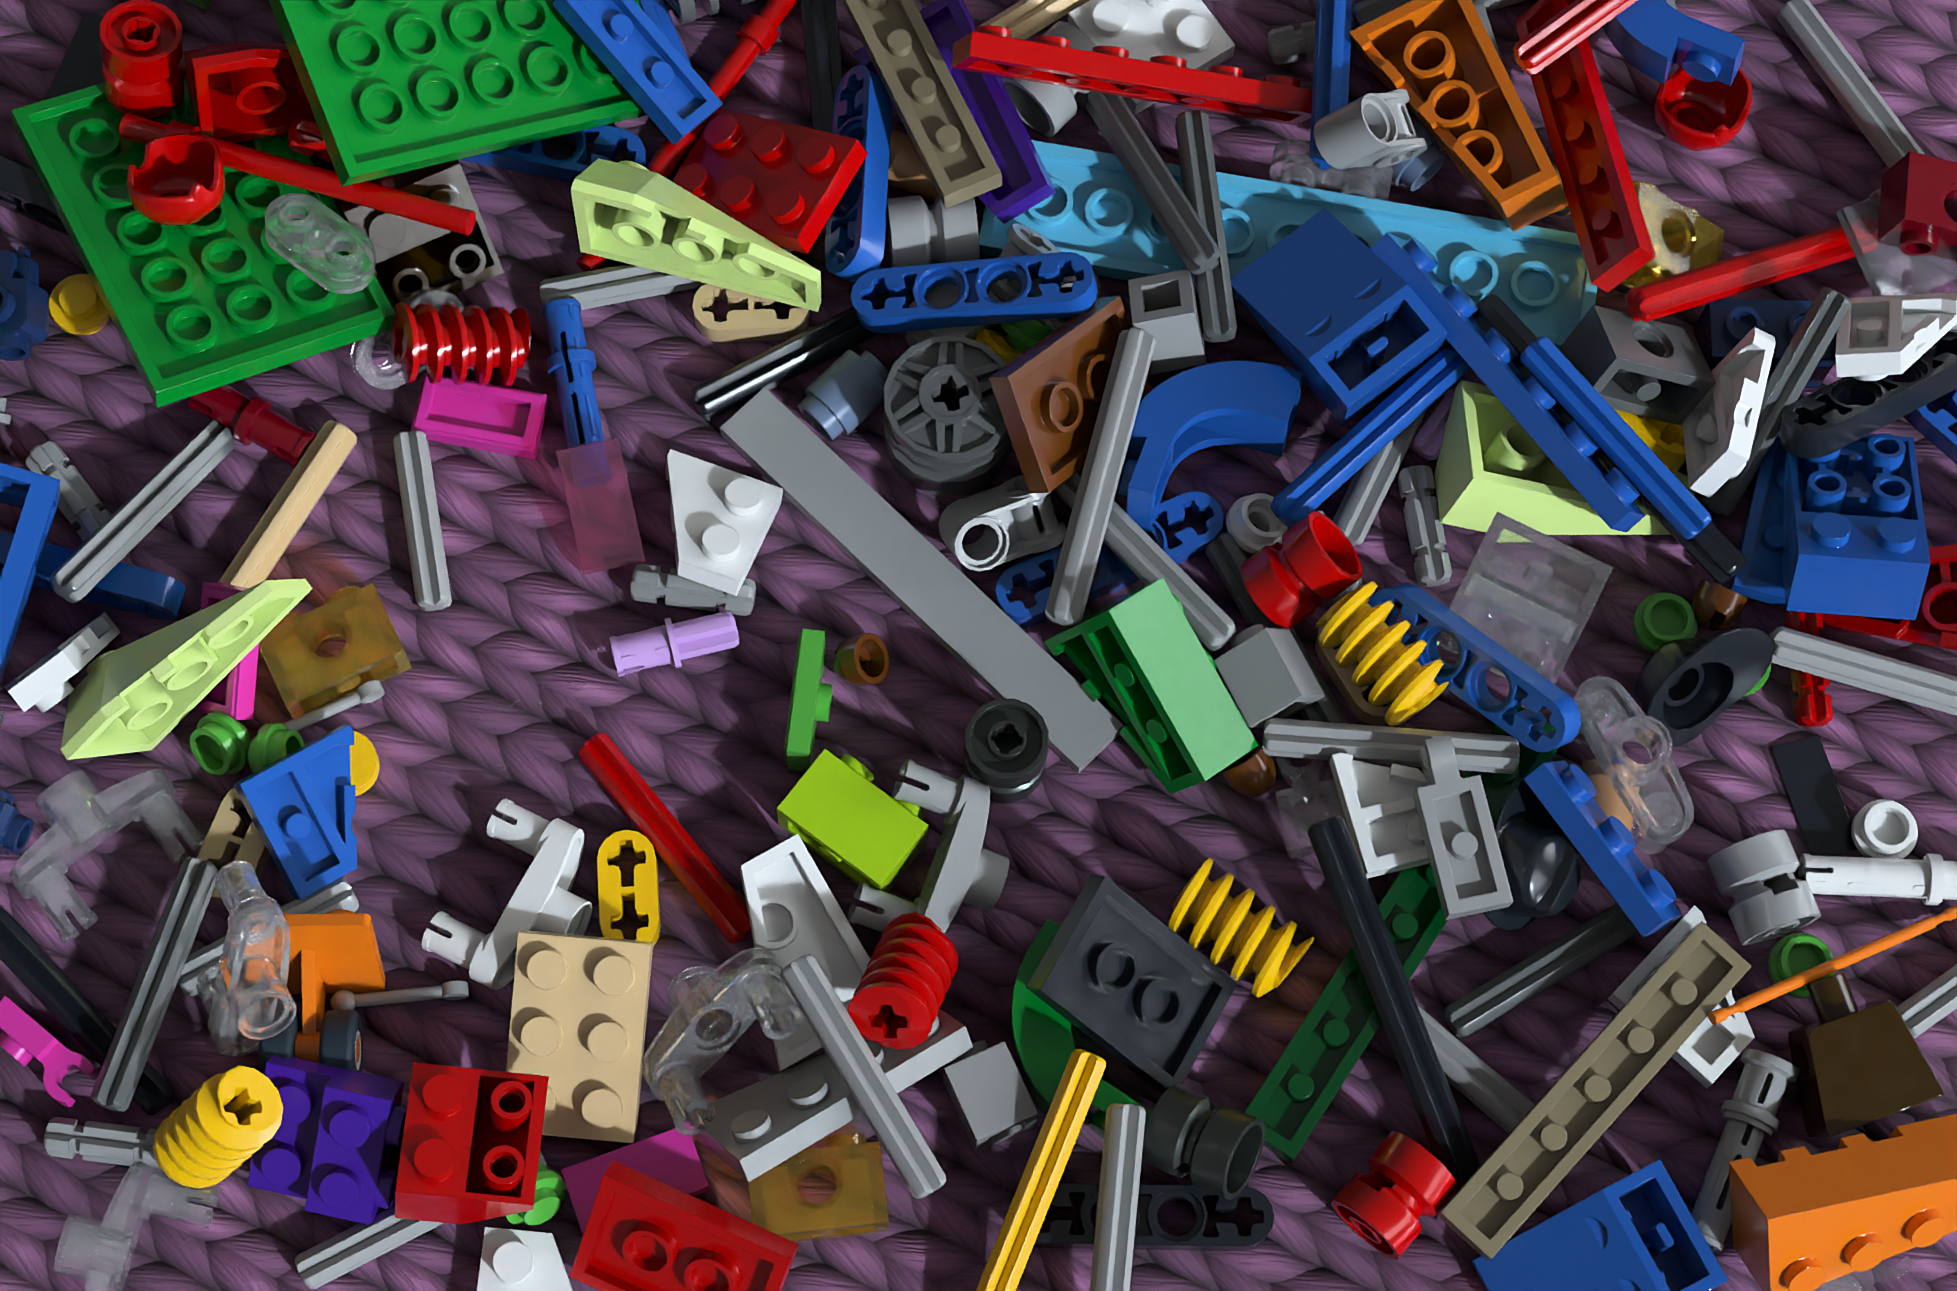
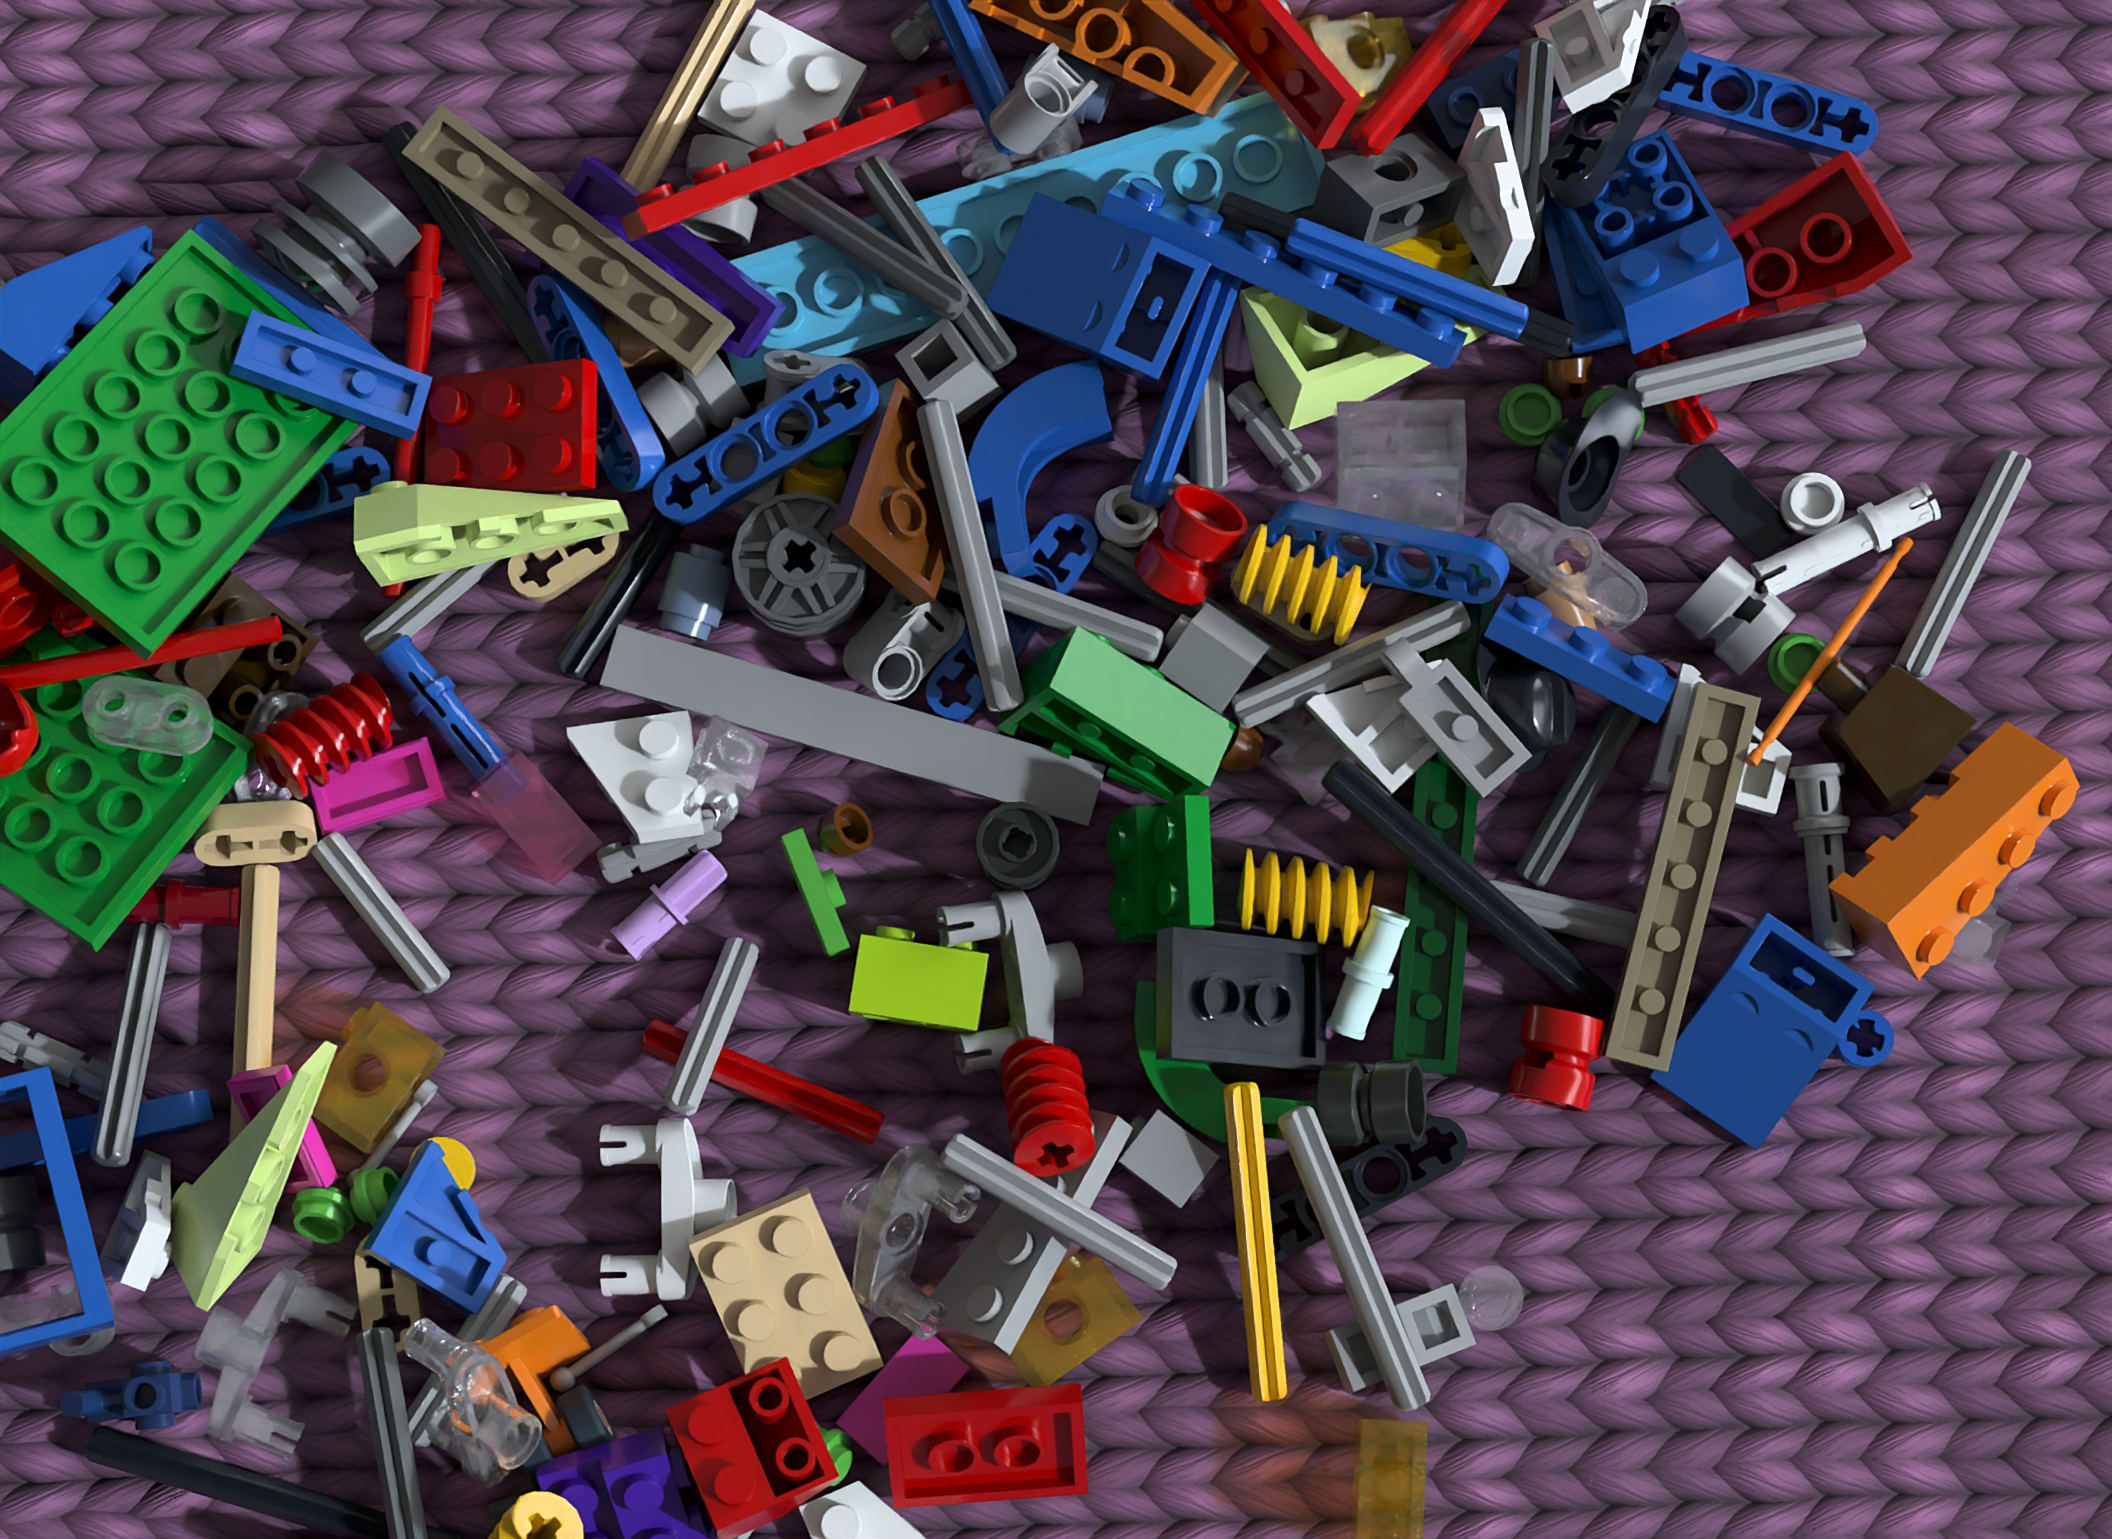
camera: 25 degrees left, 10 degrees up
yellow beam [597,830,661,947] -> none
white wing [740,834,870,1072] -> none
none -> tan beam [192,800,317,866]
none -> light grey axle [663,937,759,1116]
none -> clear plate [683,714,769,832]
none -> green plate [1106,795,1214,944]
none -> light aqua pin [1326,905,1410,1040]

